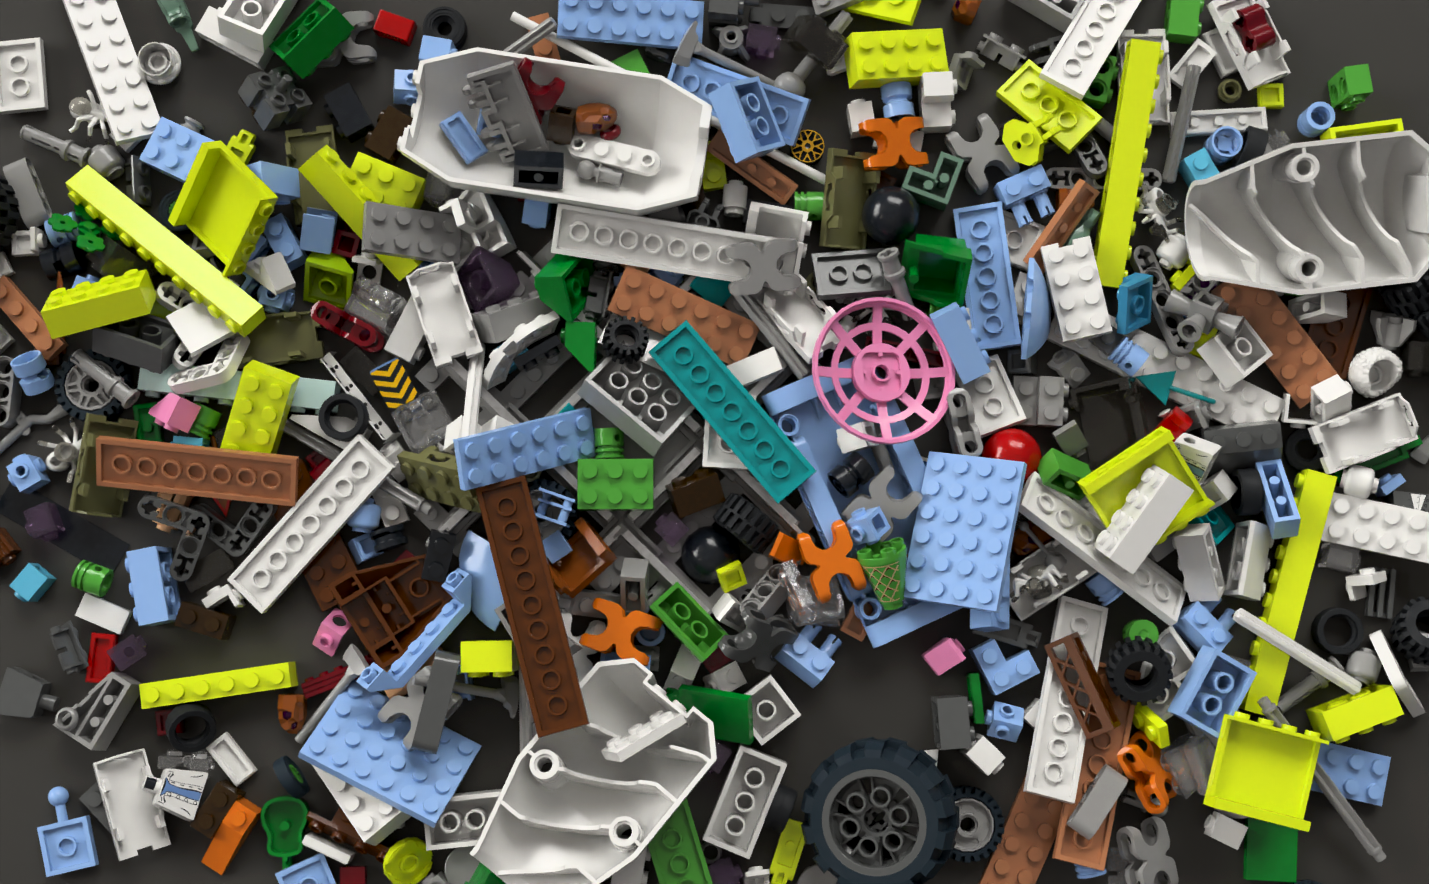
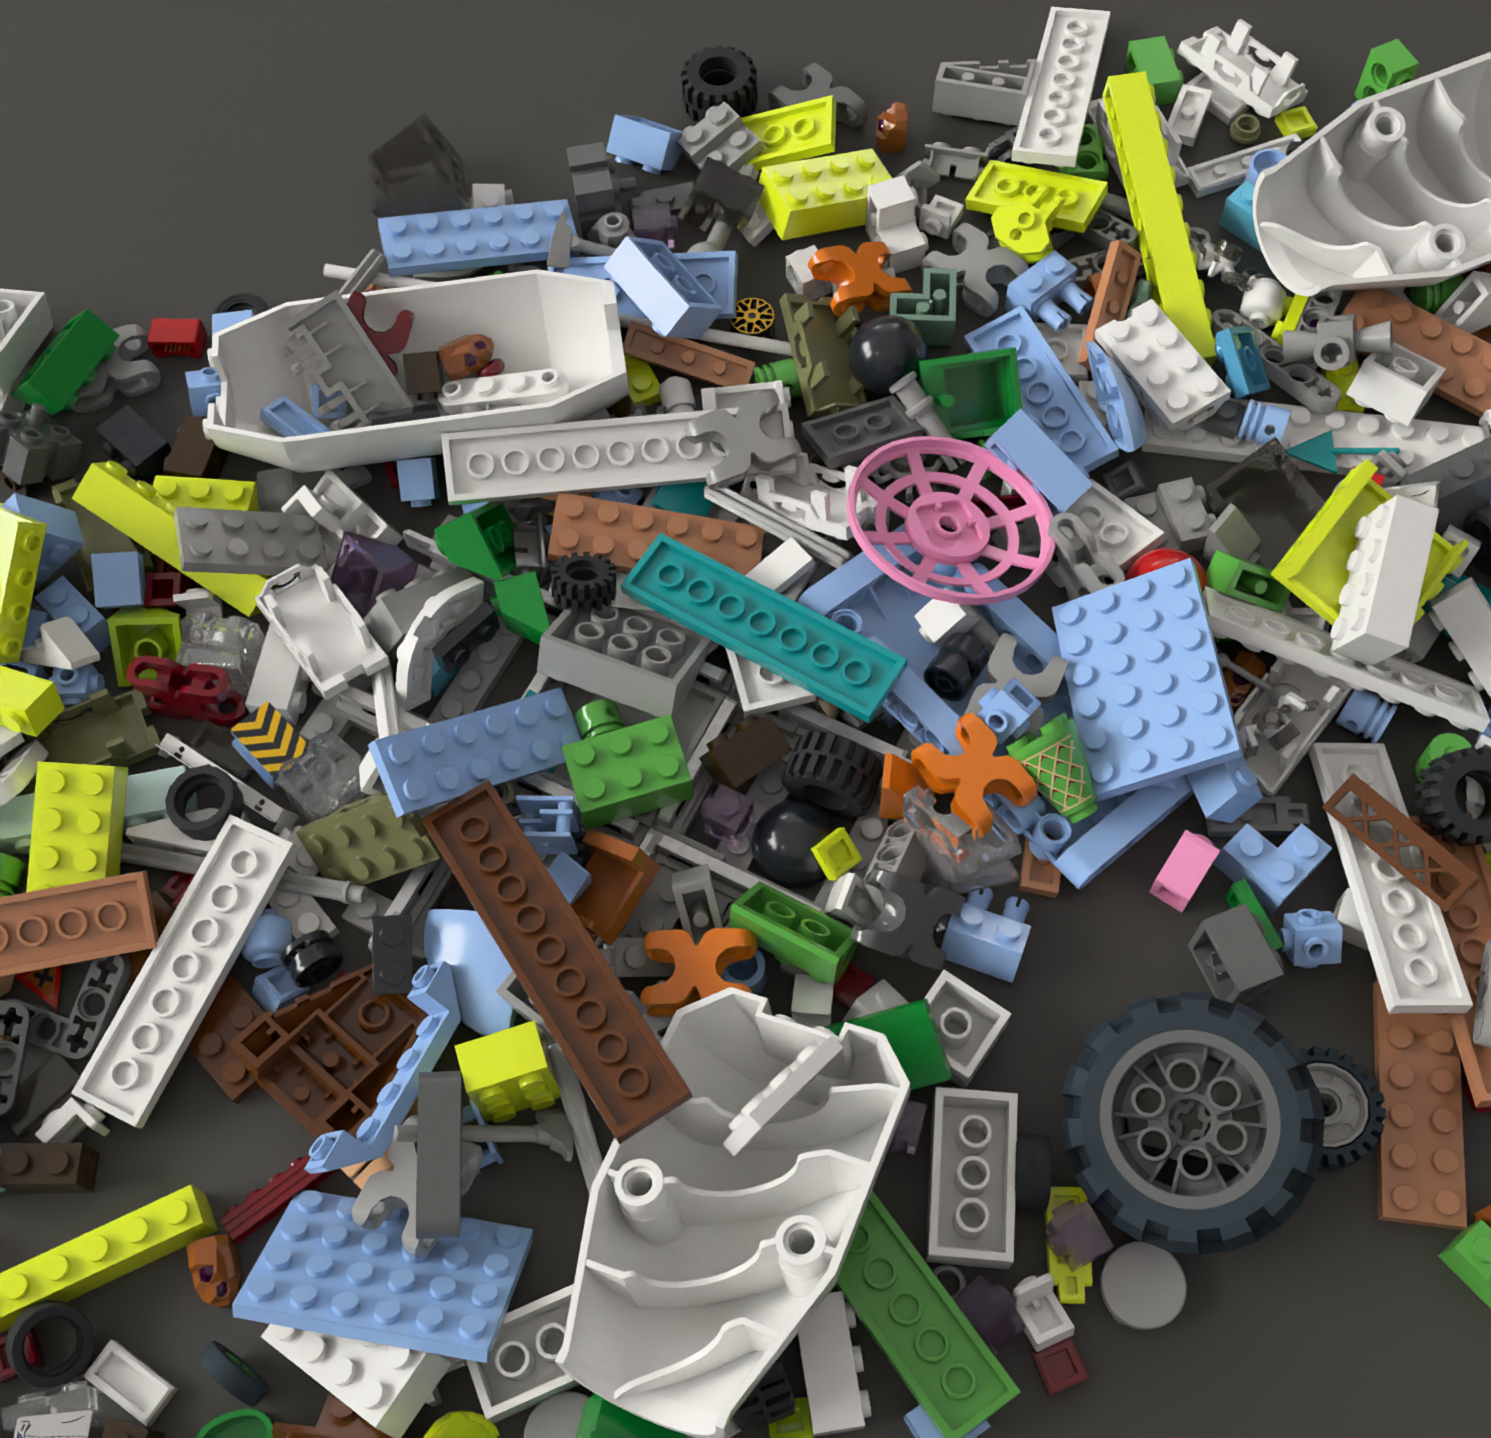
camera: 15 degrees left, 20 degrees down
light grey piece [295,644,369,744] -> none
bright pink bracket [312,608,352,657] -> none
light blue wheel [880,81,915,122] -> none
white brick [959,733,1006,776] -> none
light grey bracket [1047,348,1091,390] -> none
light grey axle [1162,64,1201,184] -> none
dark red axle [1233,4,1276,53] -> none
none -> white bracket [919,194,964,240]
none -> brick [1045,1200,1114,1272]

